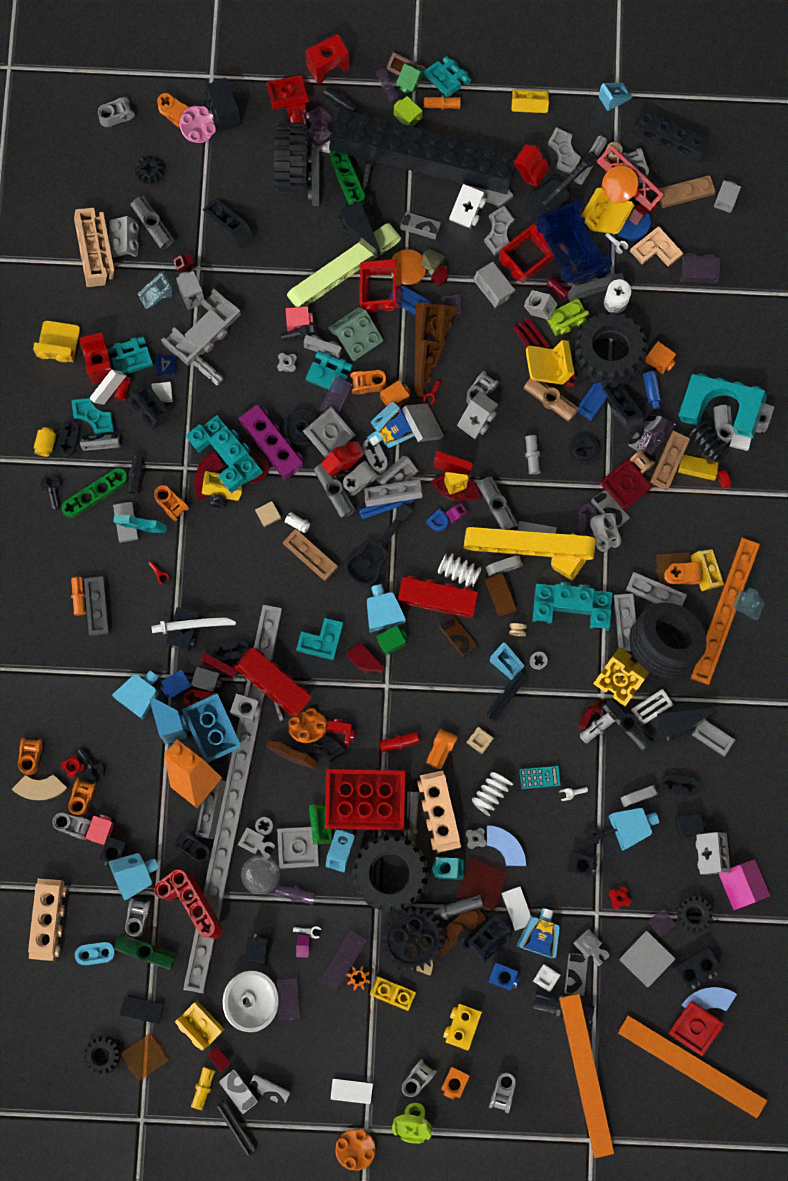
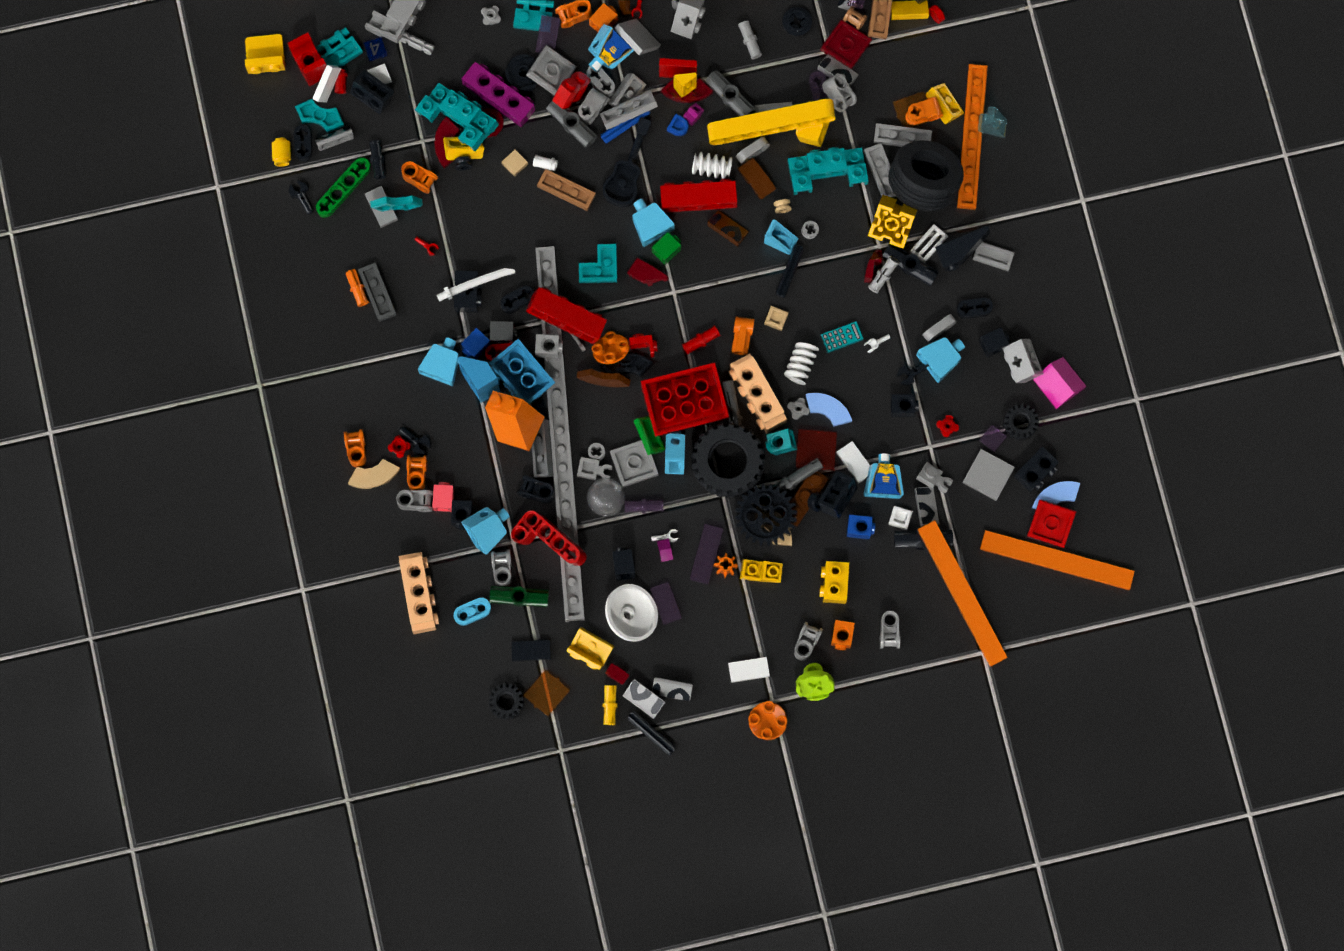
camera: 15 degrees left, 0 degrees up
dark red tile [200,652,239,679] -> none

